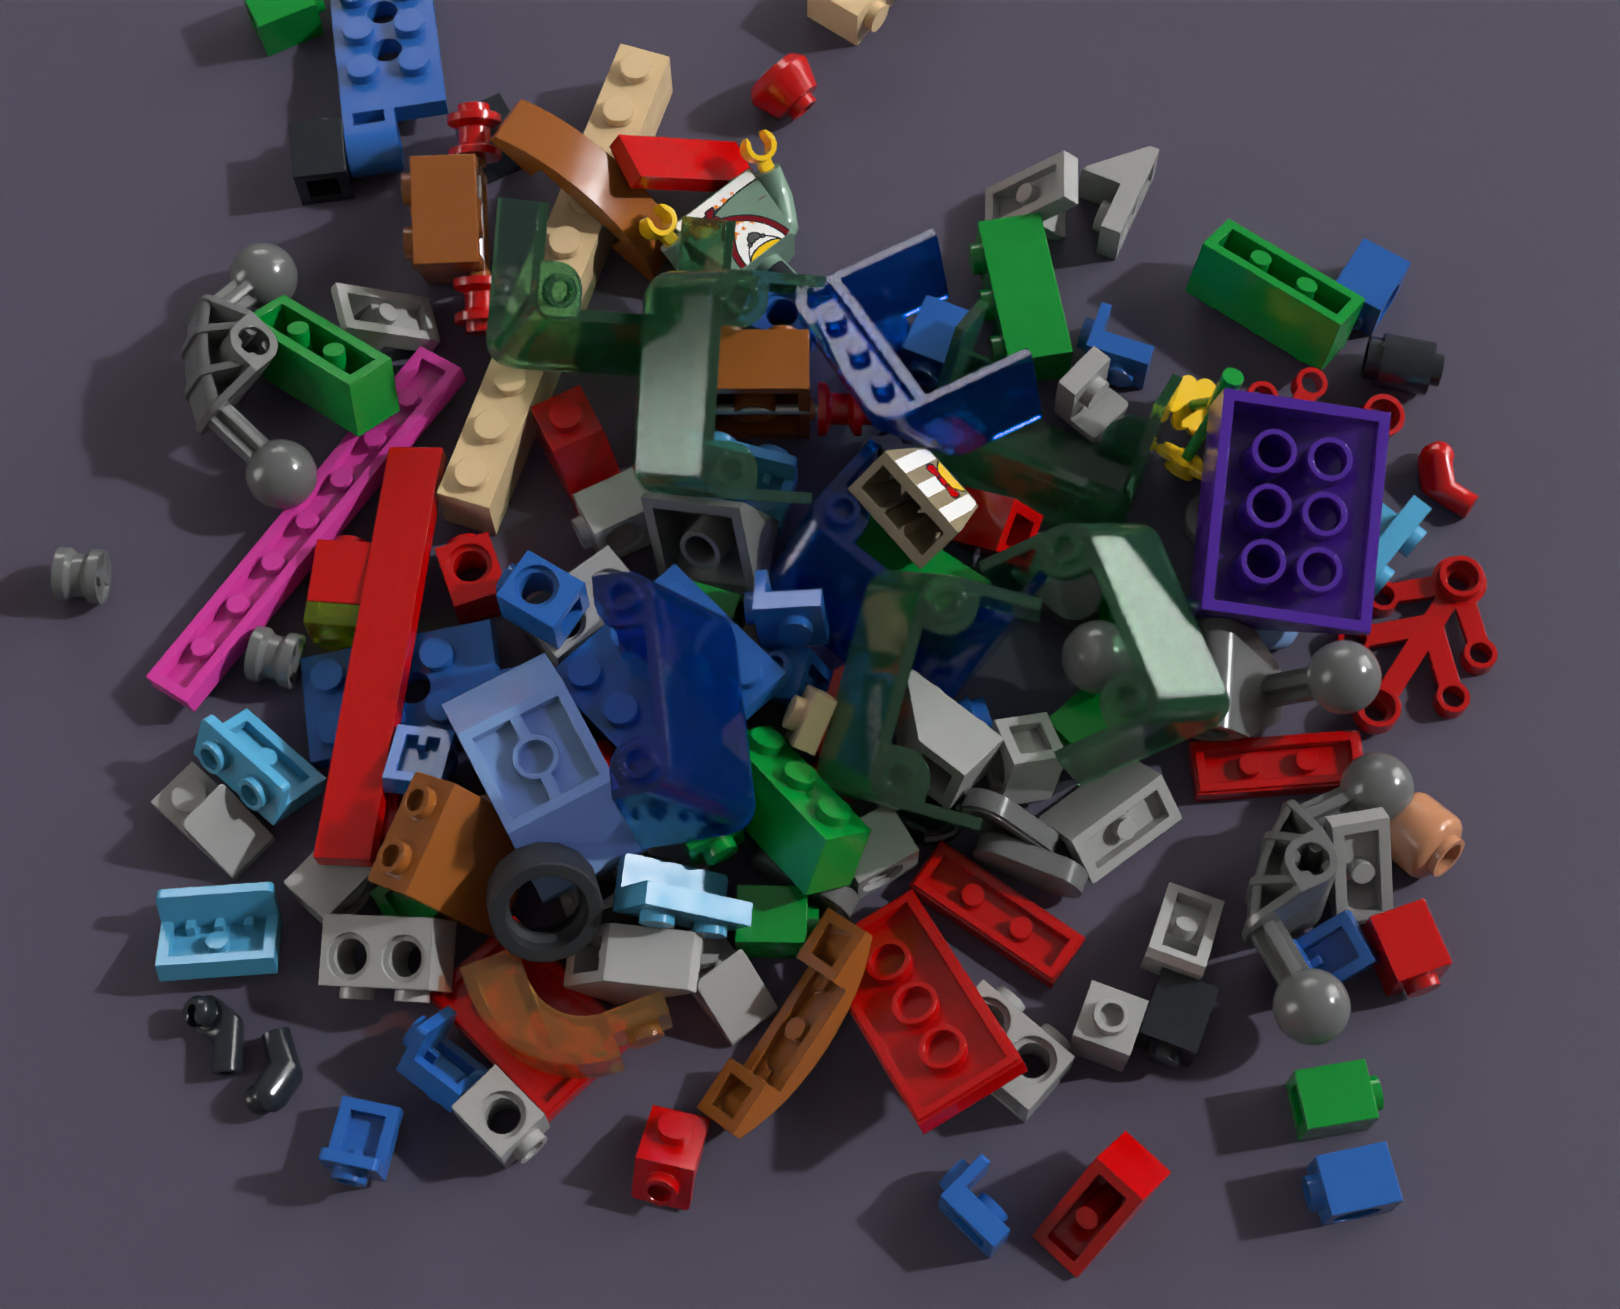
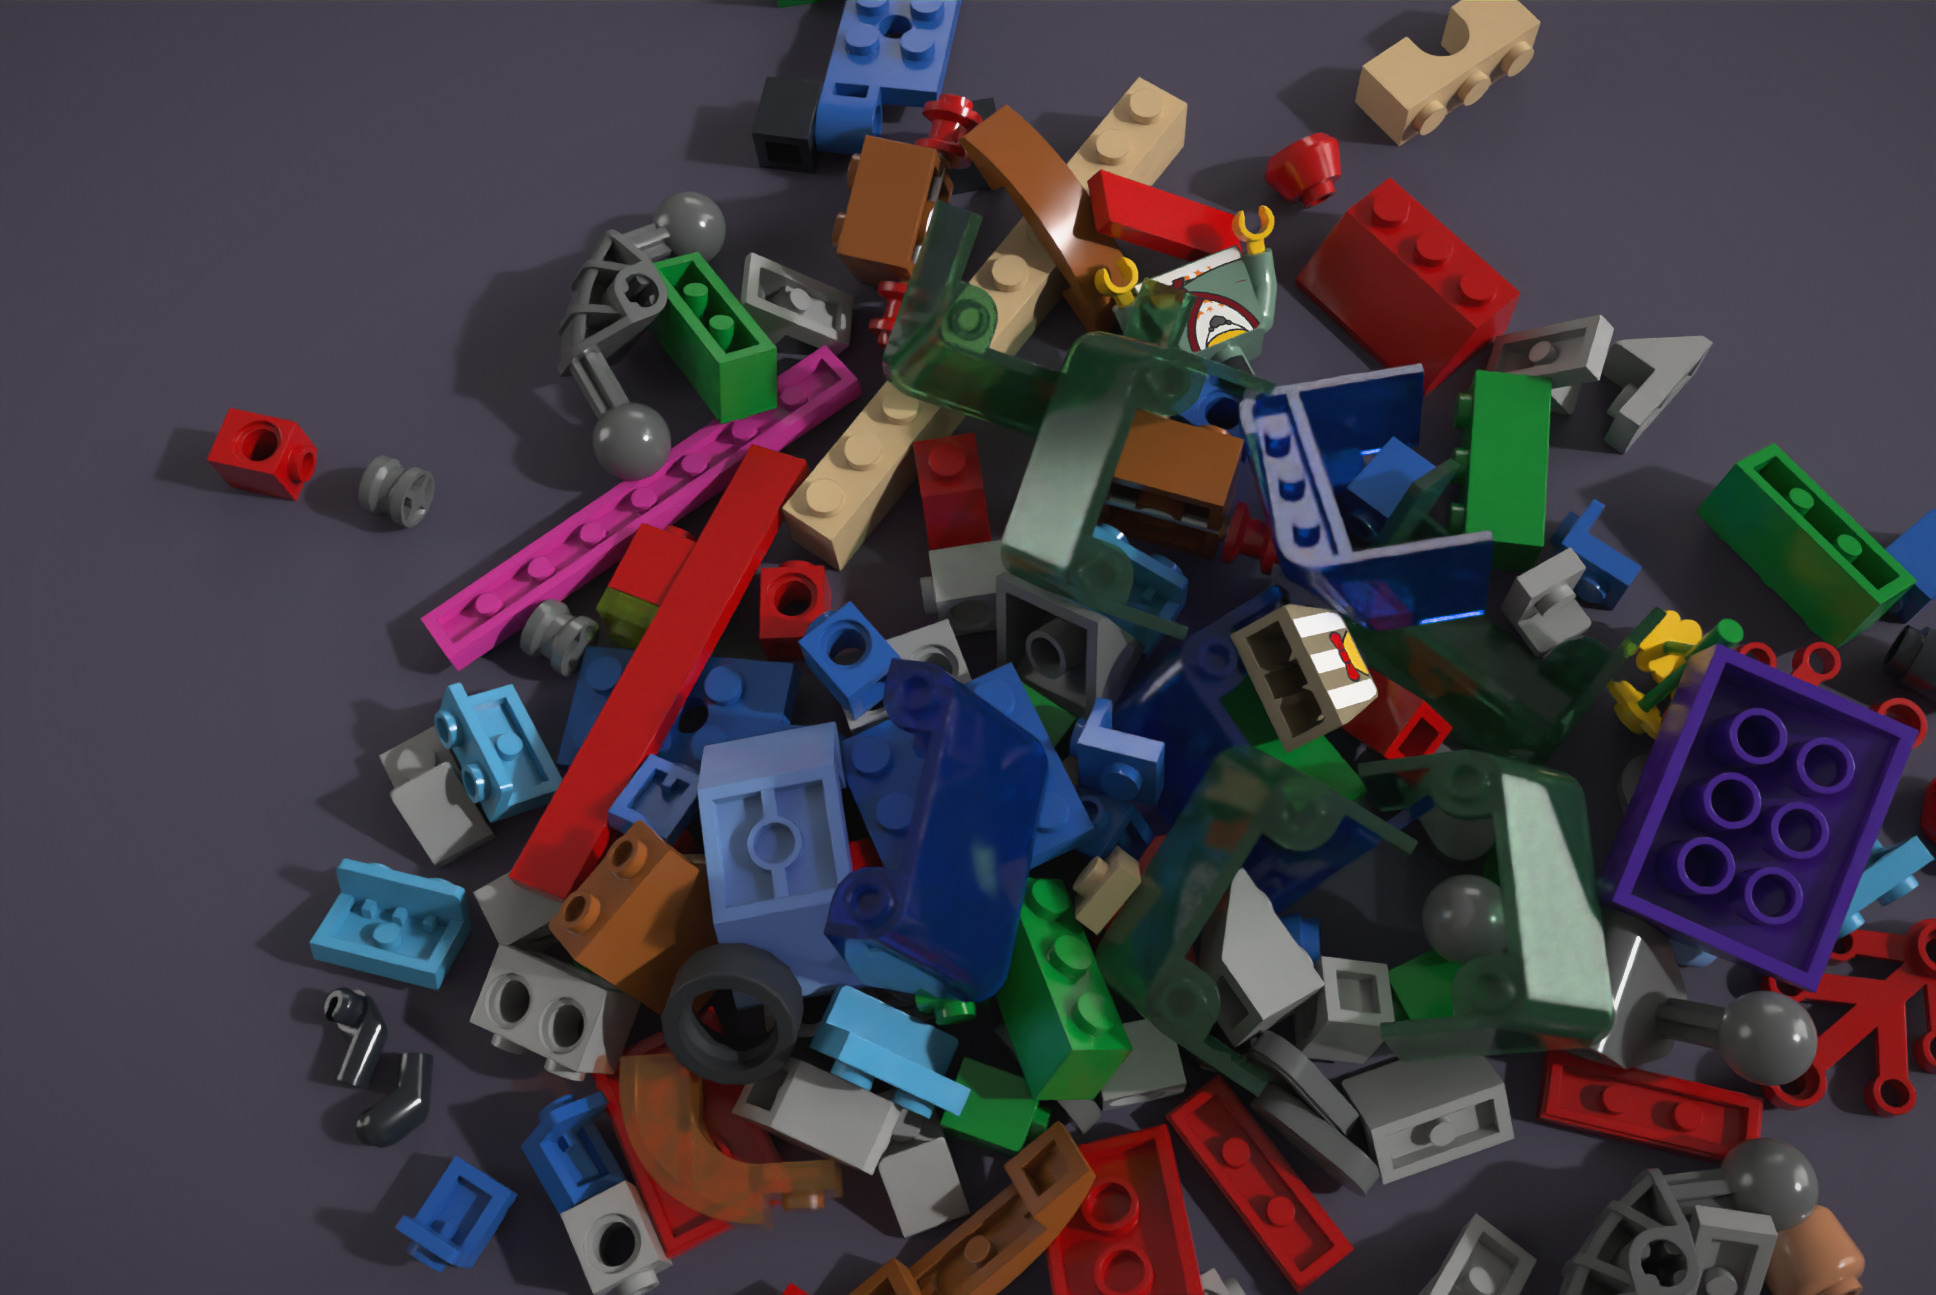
camera: 25 degrees right, 0 degrees up
none -> red slope [1295,177,1521,401]

